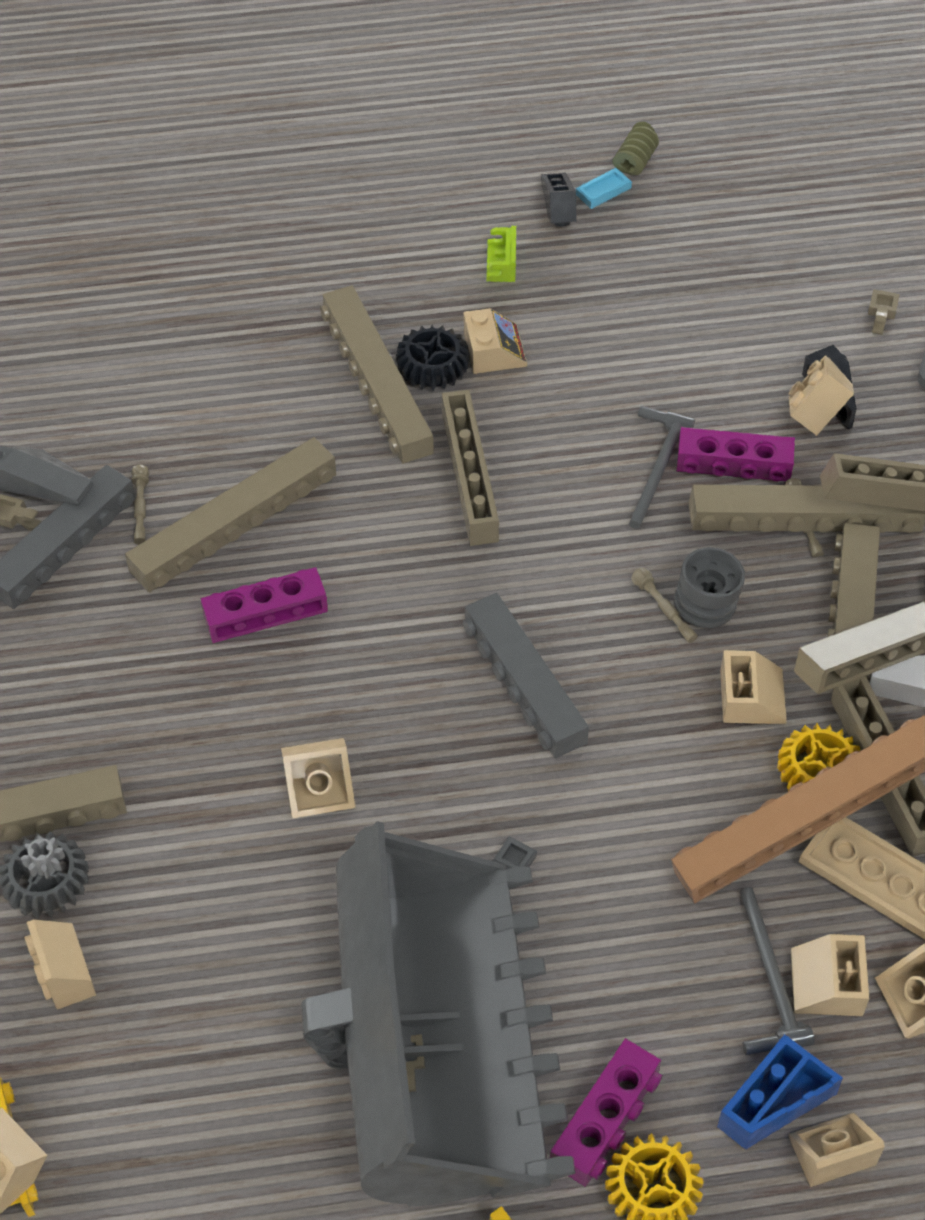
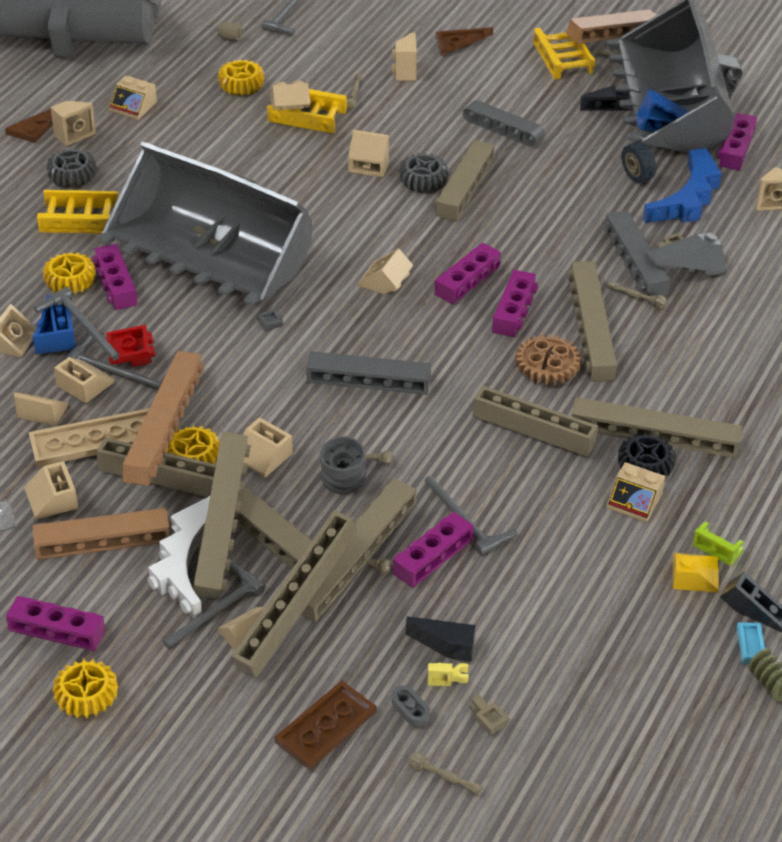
camera: 125 degrees right, 10 degrees down
light grey gear [21,836,65,879] -> none
tan slope [789,355,854,436] -> none
none -> dark grey bar [33,287,120,360]
none -> red plate [106,324,156,367]
none -> light yellow plate [428,663,469,686]
none -> magenta brick [434,242,501,305]
none -> medium nougat gear [515,334,581,385]
none -> yellow slope [673,552,719,593]

